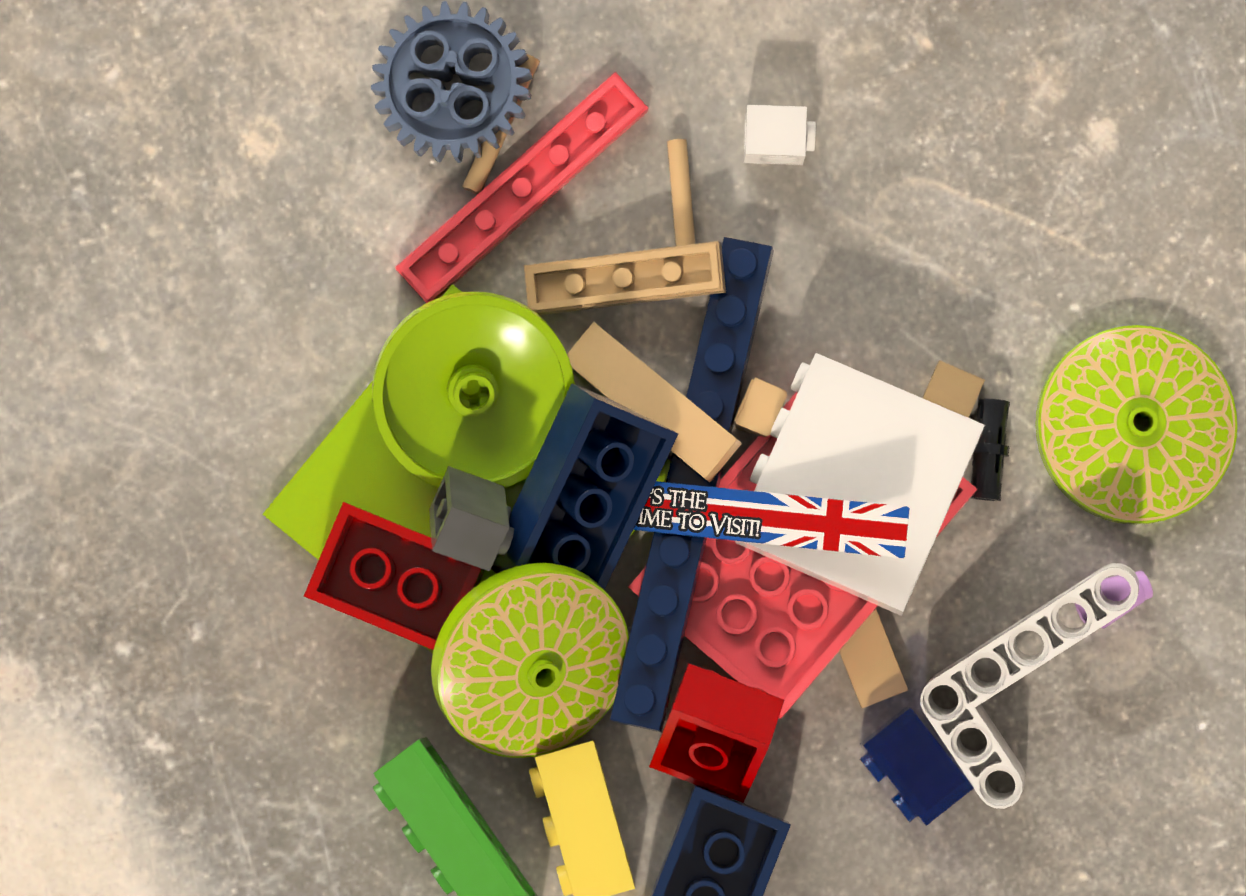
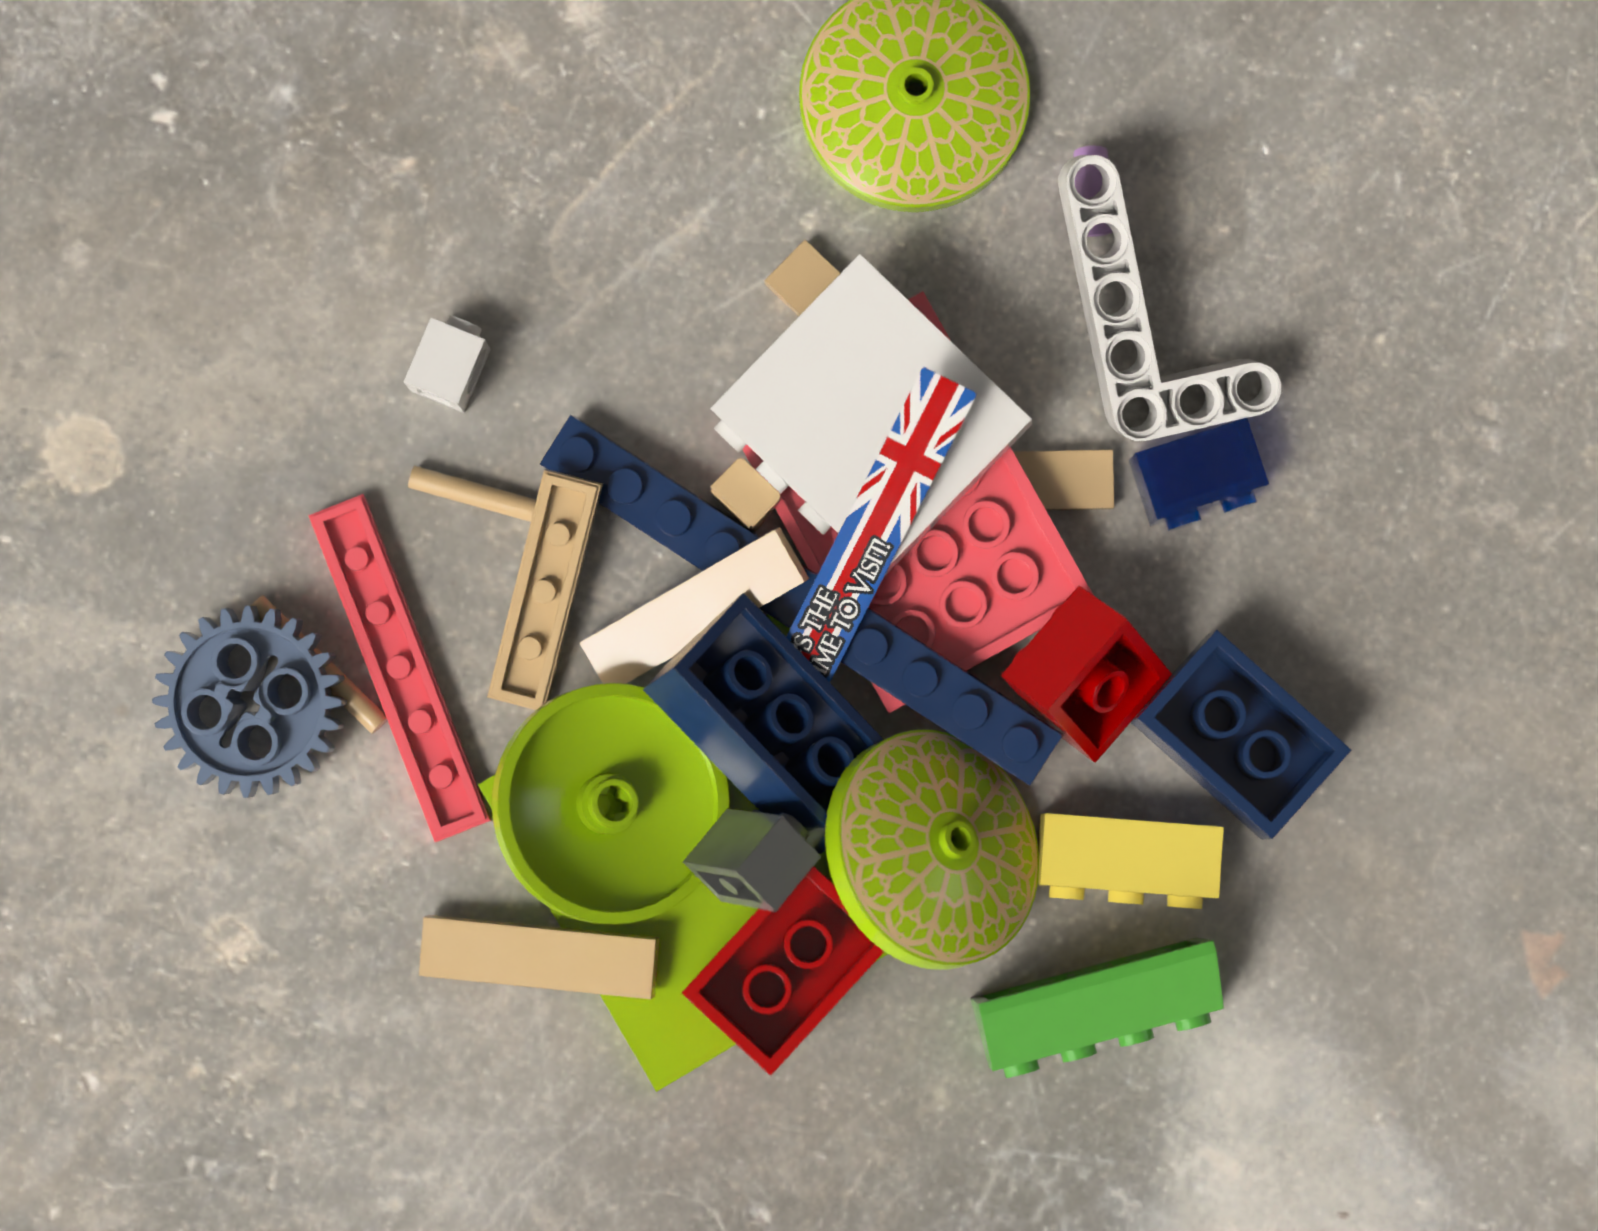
camera: 75 degrees left, 0 degrees up
black pin [970,398,1010,501] -> none
none -> tan tile [419,915,660,999]

